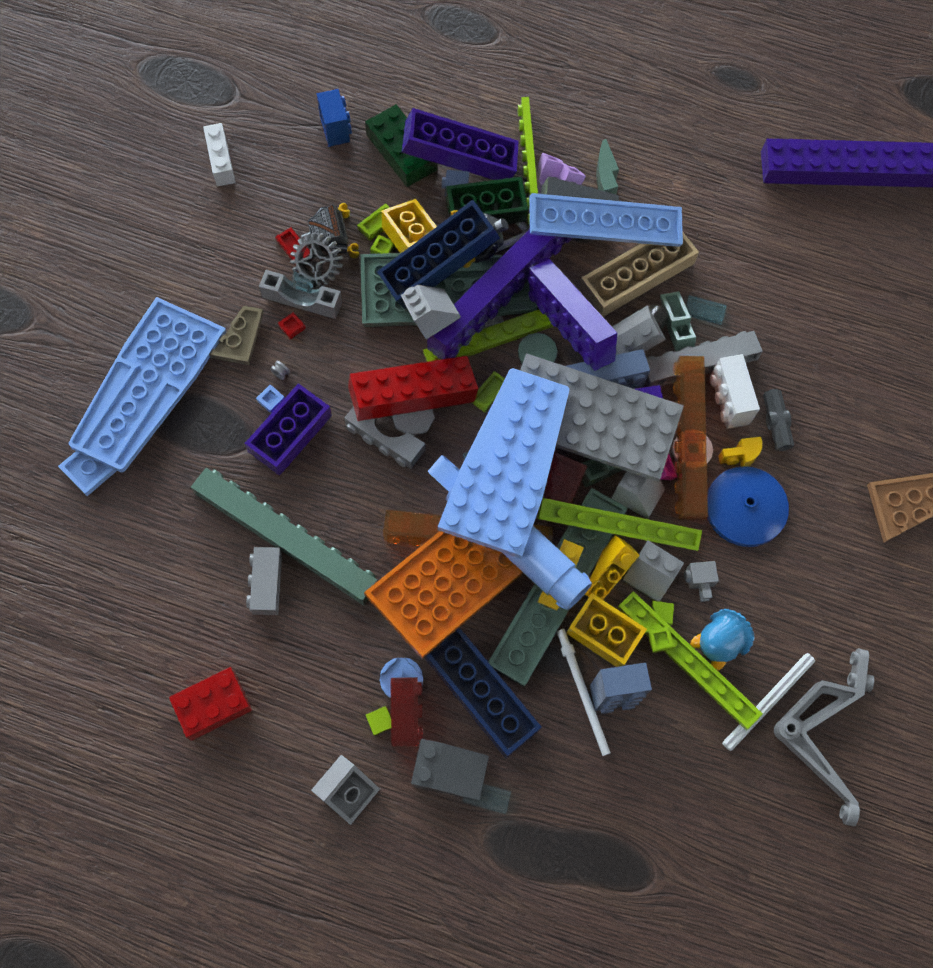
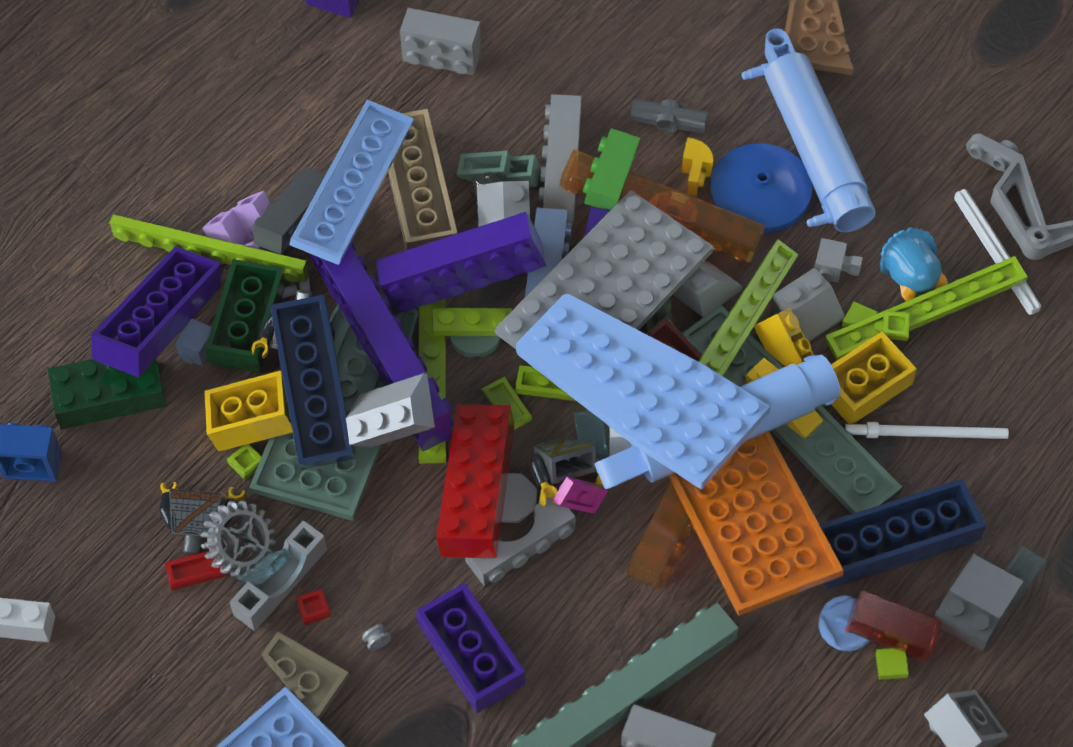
camera: 65 degrees left, 10 degrees down
light blue plate [256,385,285,413] -> none
lime tile [357,203,390,241] -> none
sand blue brick [590,663,652,714] -> none
sand green slope [596,139,619,195] -> none
clear light blue tile [686,295,727,325] -> none
white brick [710,354,760,429] -> none
none -> light grey brick [400,8,481,75]
none -> lime plate [432,308,512,336]
none -> torso [531,437,605,506]
none -> dark pink plate [553,477,608,514]
none -> bright green brick [583,128,640,210]
none -> light blue piece [742,29,876,232]

